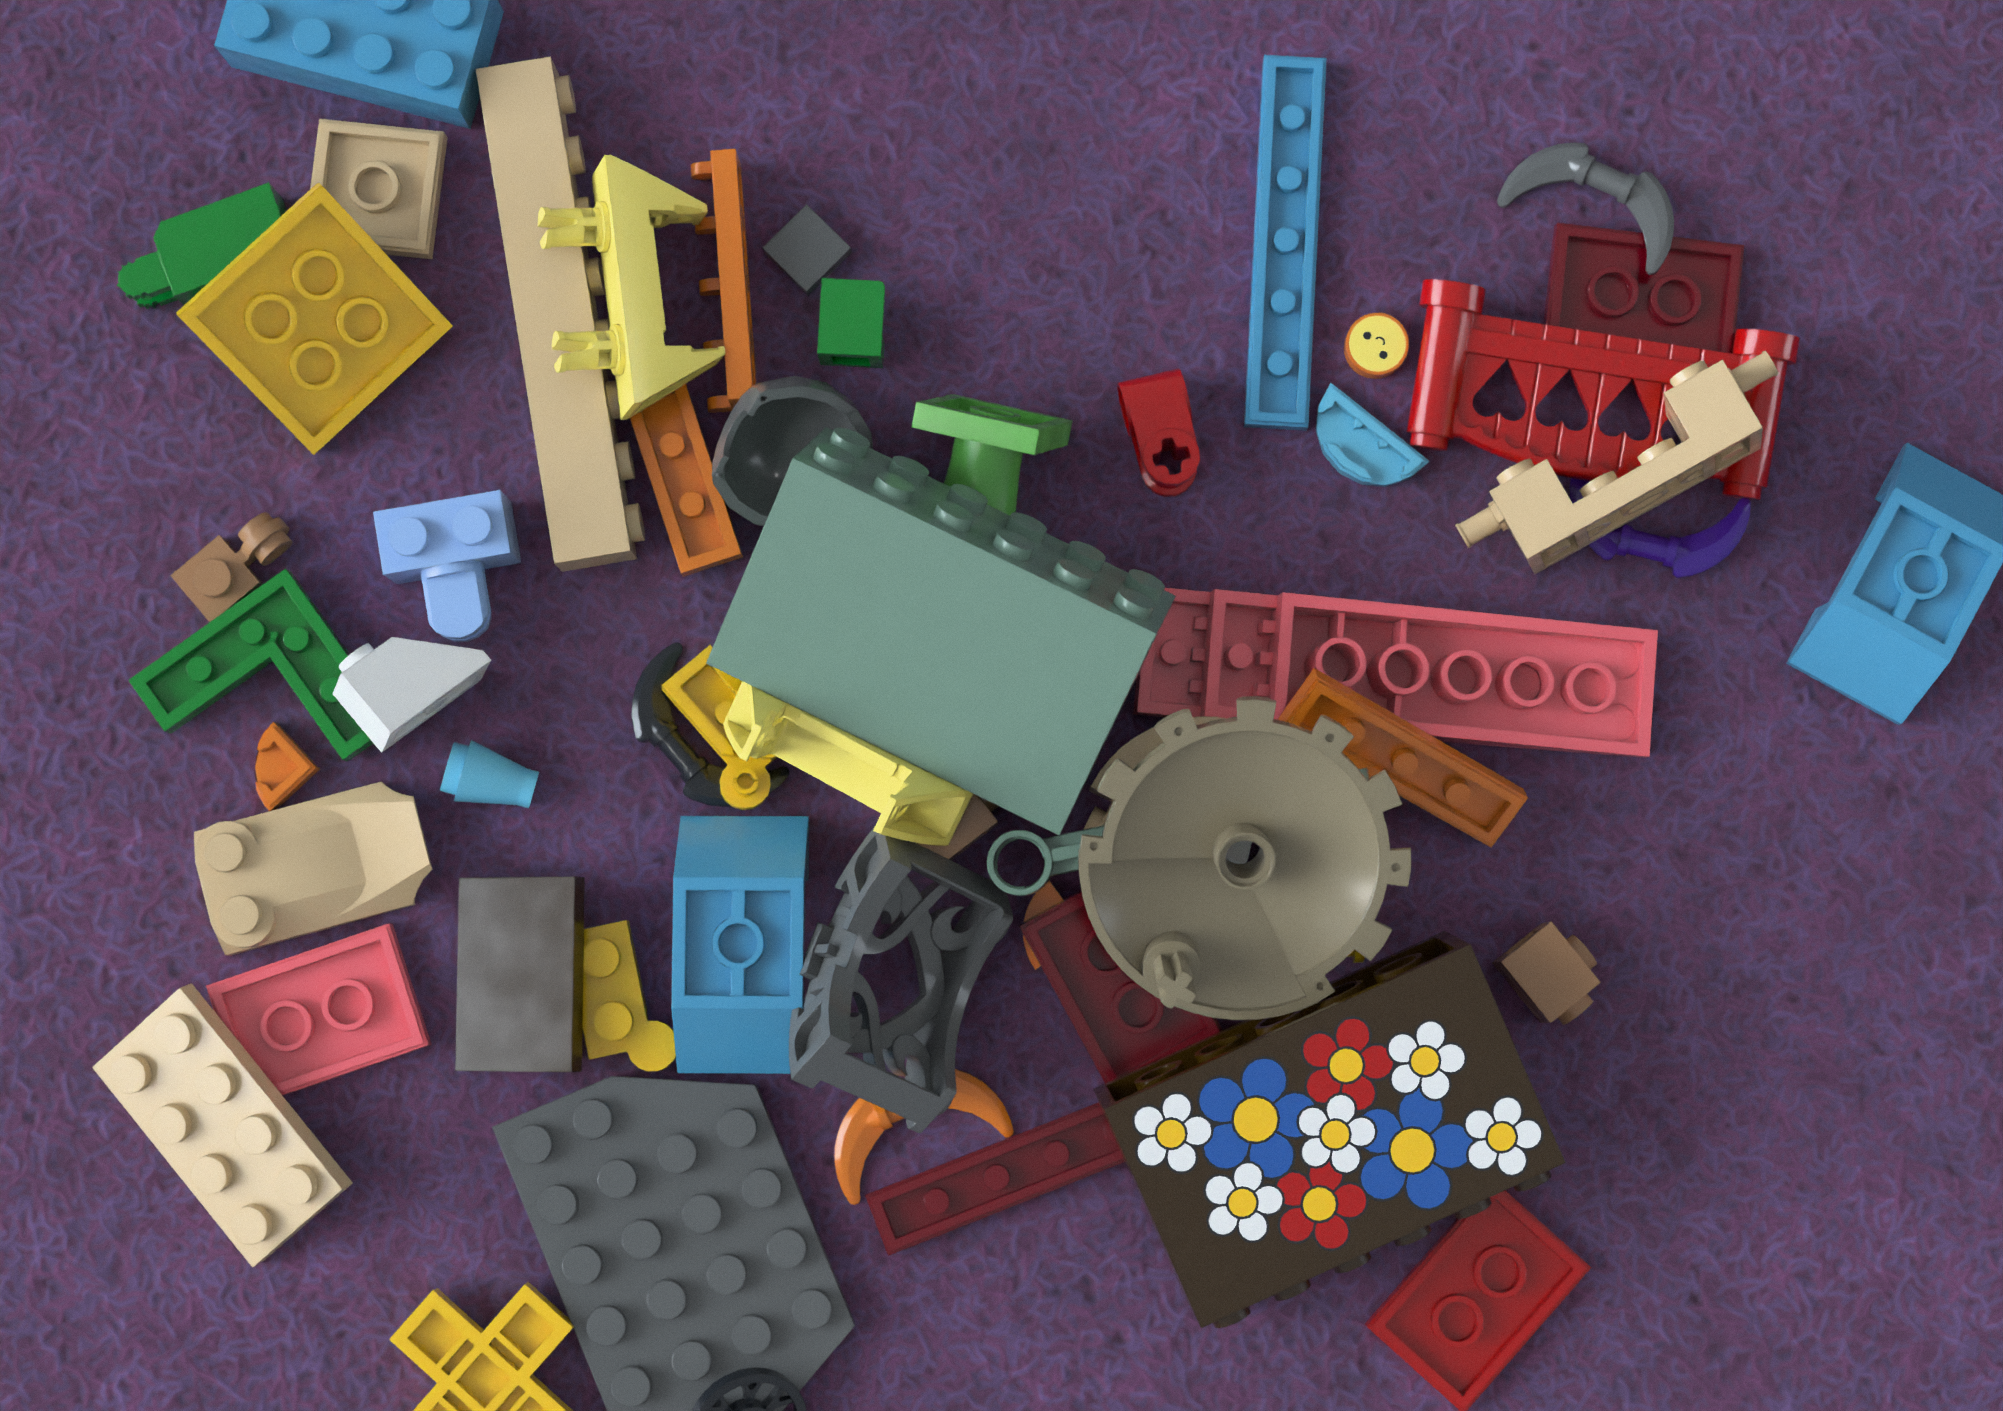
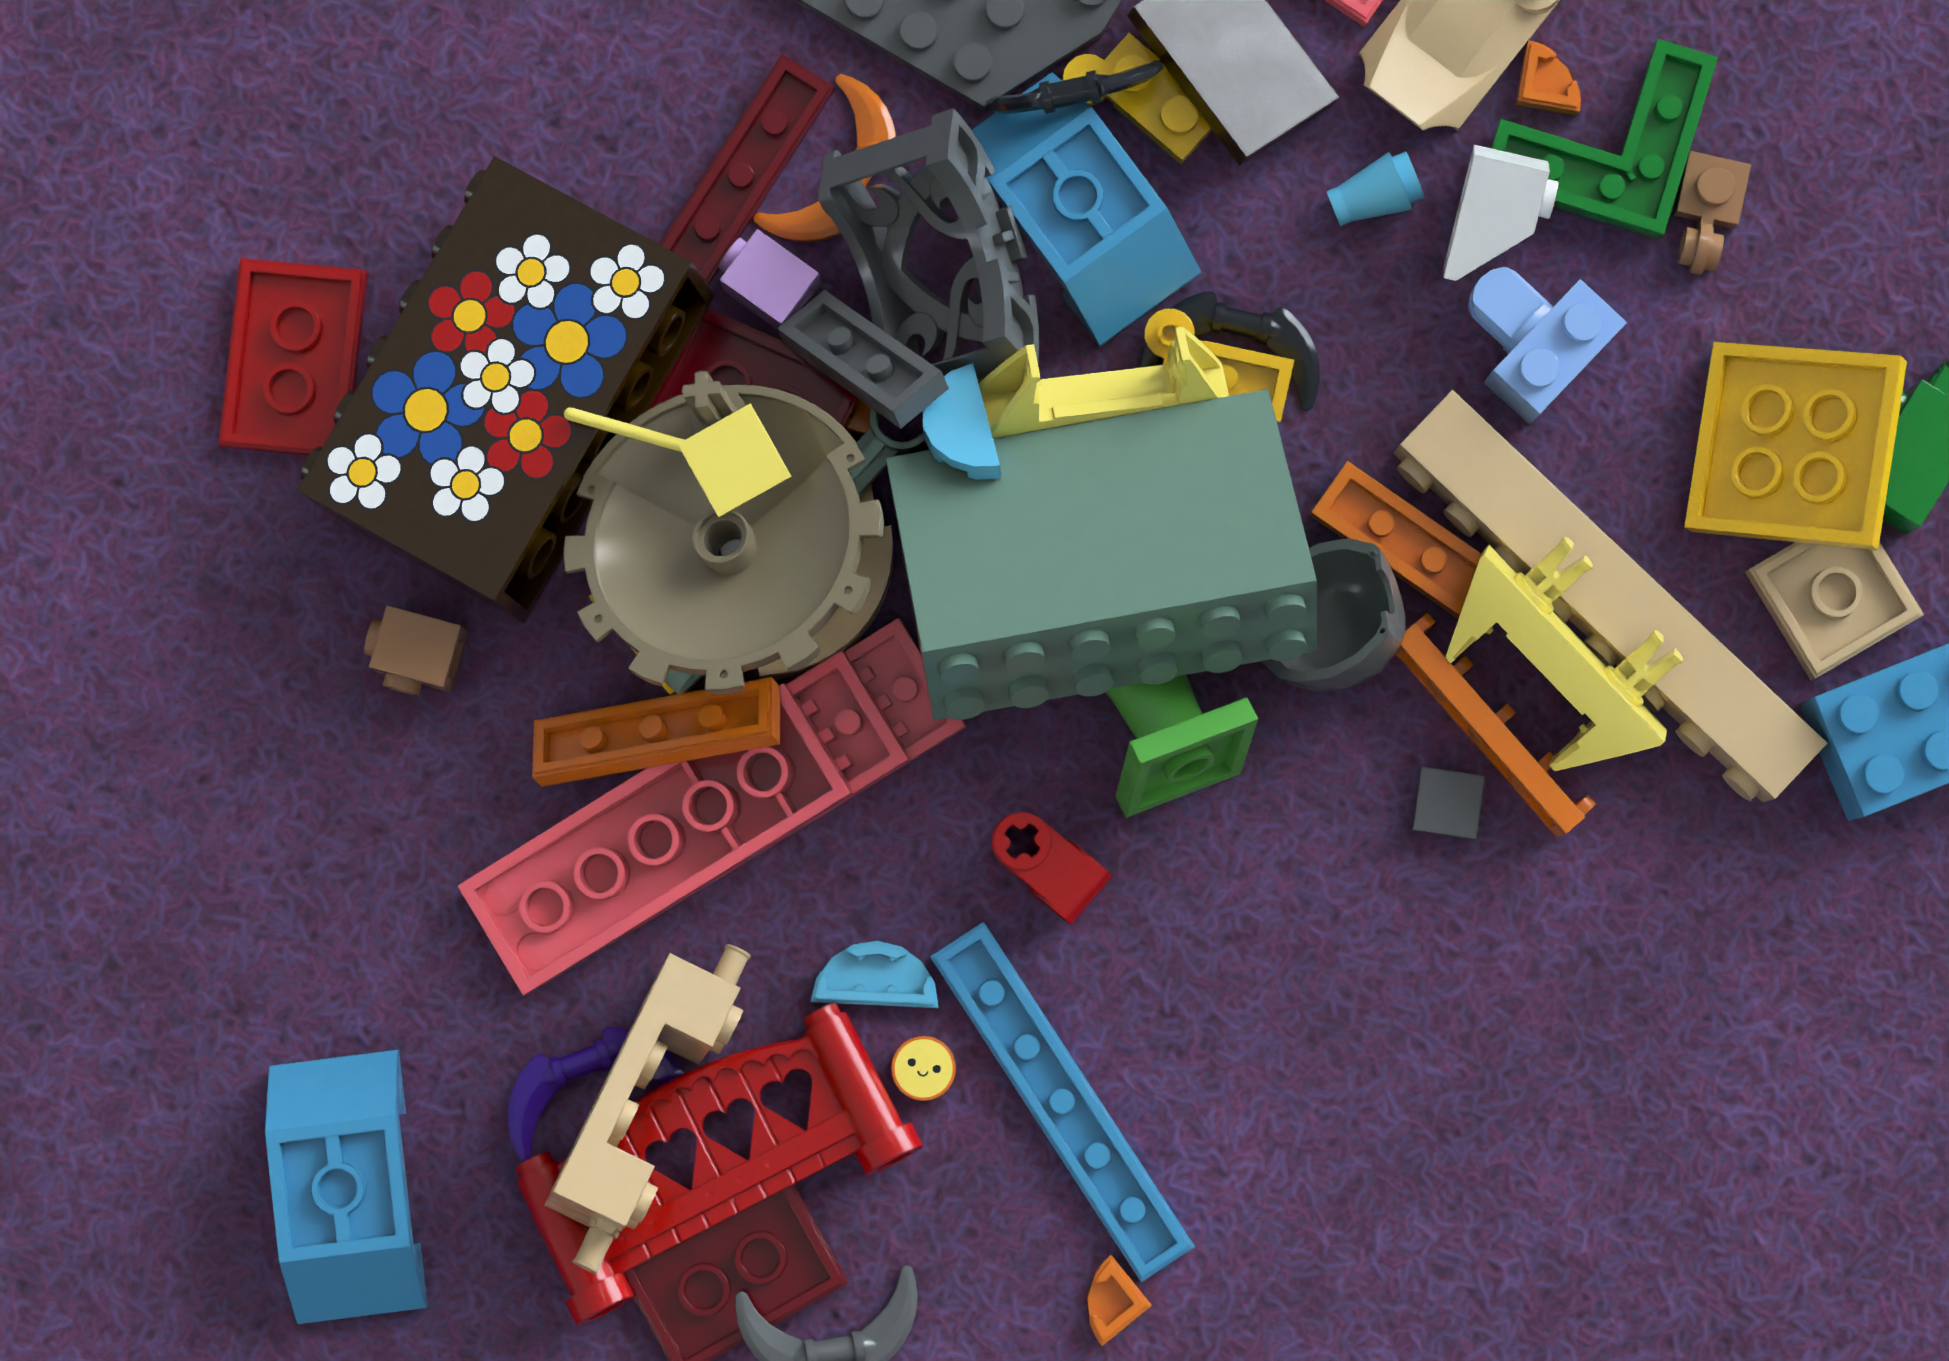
camera: 140 degrees right, 0 degrees up
green panel [817,278,885,368] -> none
none -> light yellow piece [564,403,792,517]
none -> lavender brick [719,229,821,329]
none -> dark grey plate [777,290,949,429]
none -> medium azure tile [923,363,1001,480]
none -> black piece [986,60,1163,114]
none -> orange tile [1087,1254,1152,1346]

